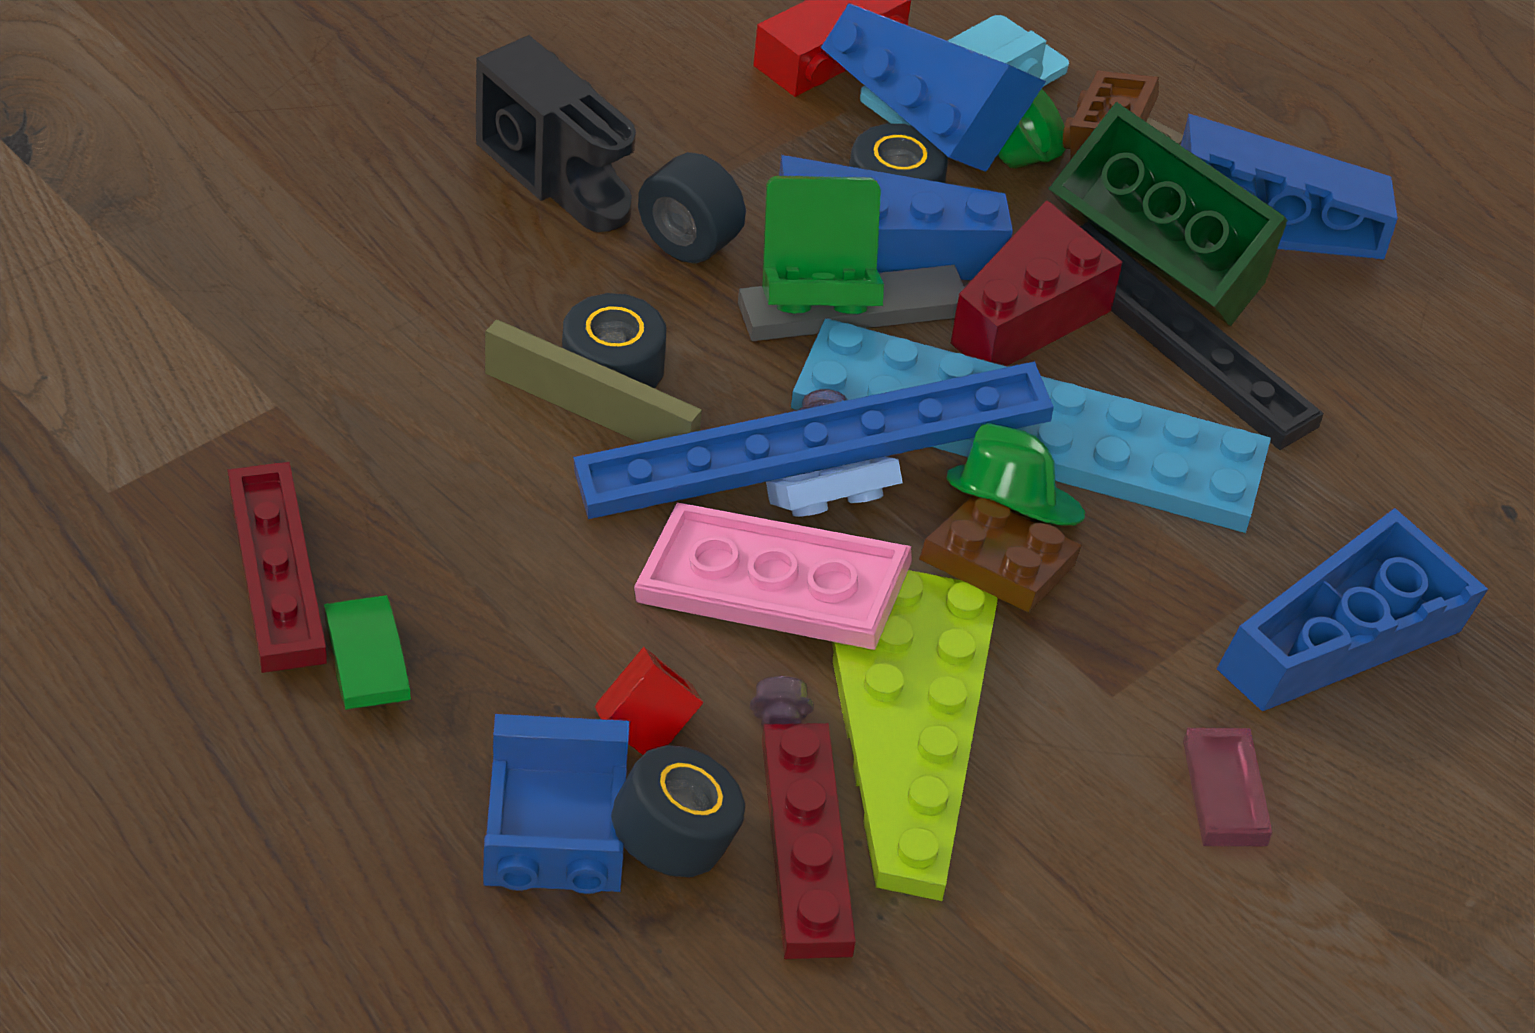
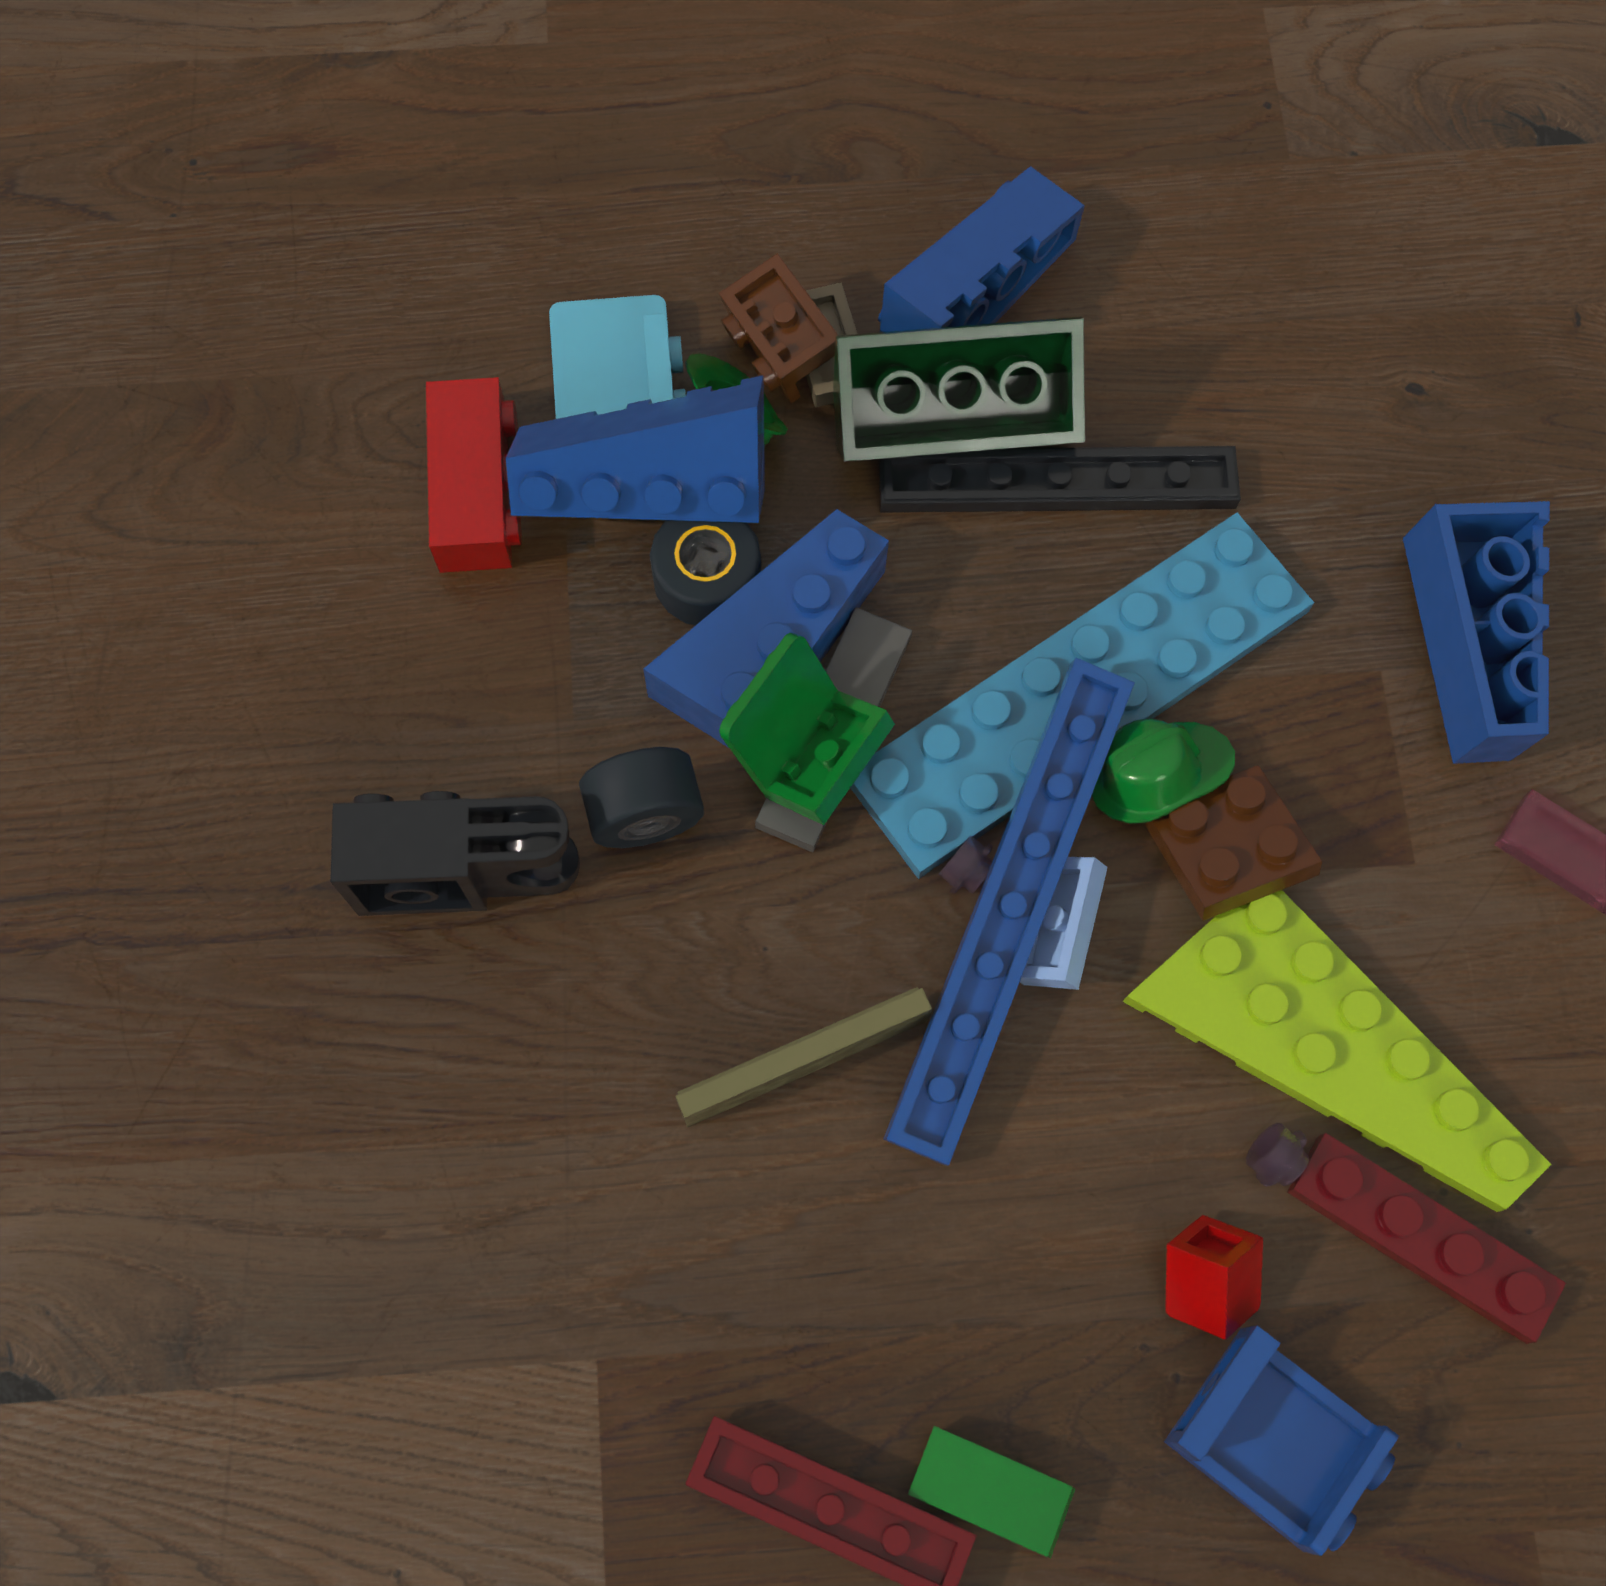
camera: 50 degrees left, 25 degrees up
black wheel [562,293,667,388] -> none
black wheel [611,745,746,877] -> none
bright pink tile [634,502,912,650] -> none
dark red wedge [950,200,1123,366] -> none

